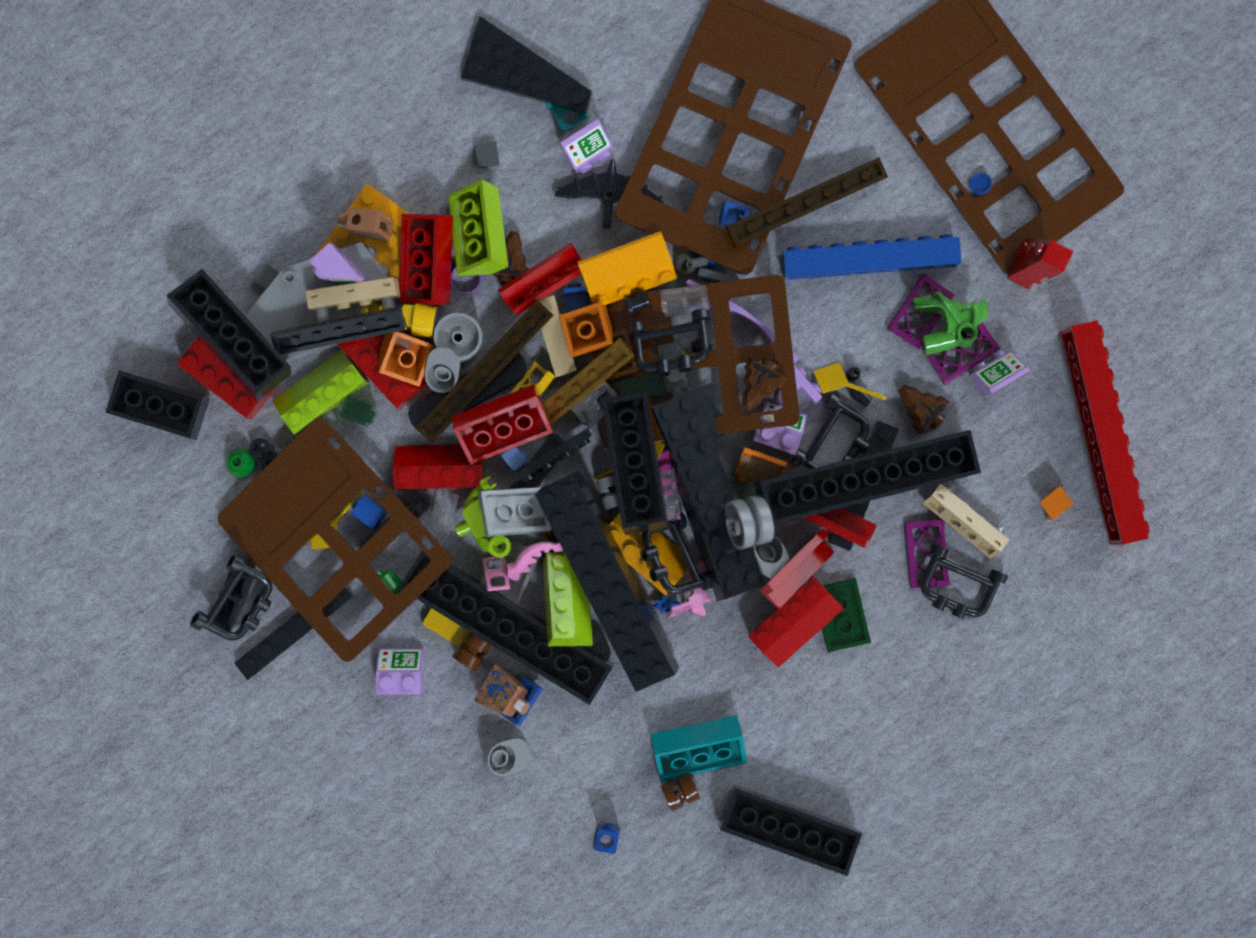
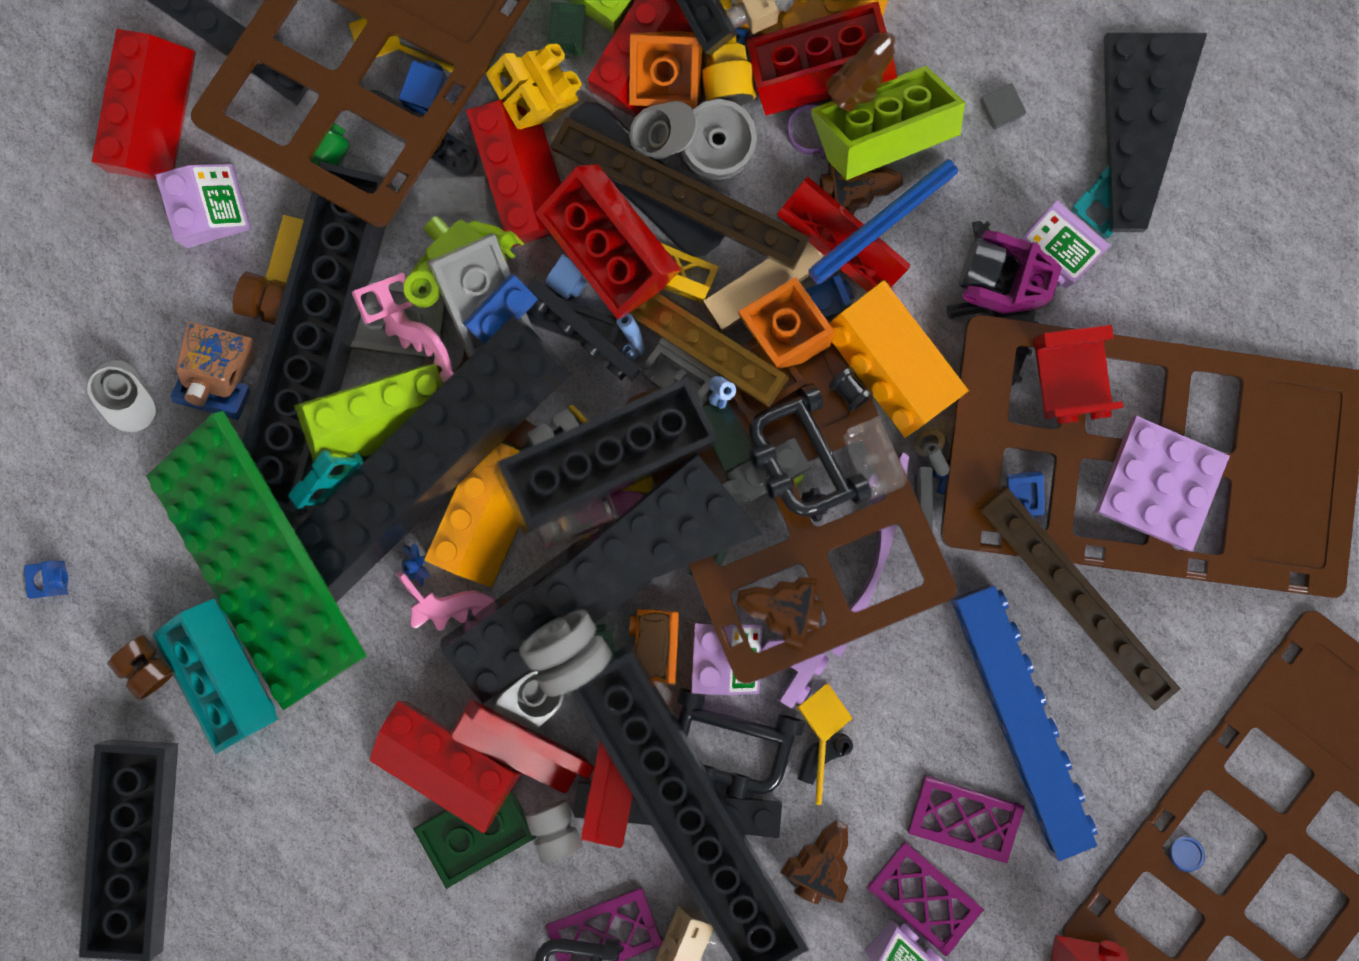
camera: 70 degrees right, 0 degrees up
black bar [640,512,715,595] -> none
bright green helmet [913,291,989,355] -> none
none -> red slope [91,28,196,180]
none -> green plate [146,411,367,710]
none -> teal piece [288,451,364,508]
none -> blue plate [463,273,538,345]
none -> yellow hips [485,43,582,130]
none -> light grey wheel [525,800,583,863]
none -> light blue arm [616,313,645,361]
none -> light blue arm [708,376,736,409]
none -> blue axle [808,159,958,284]
none -> reddish brown rock [826,33,896,112]
none -> magenta piece [959,230,1062,314]
none -> red panel [1033,325,1124,424]
none -> lavender plate [1094,416,1230,551]

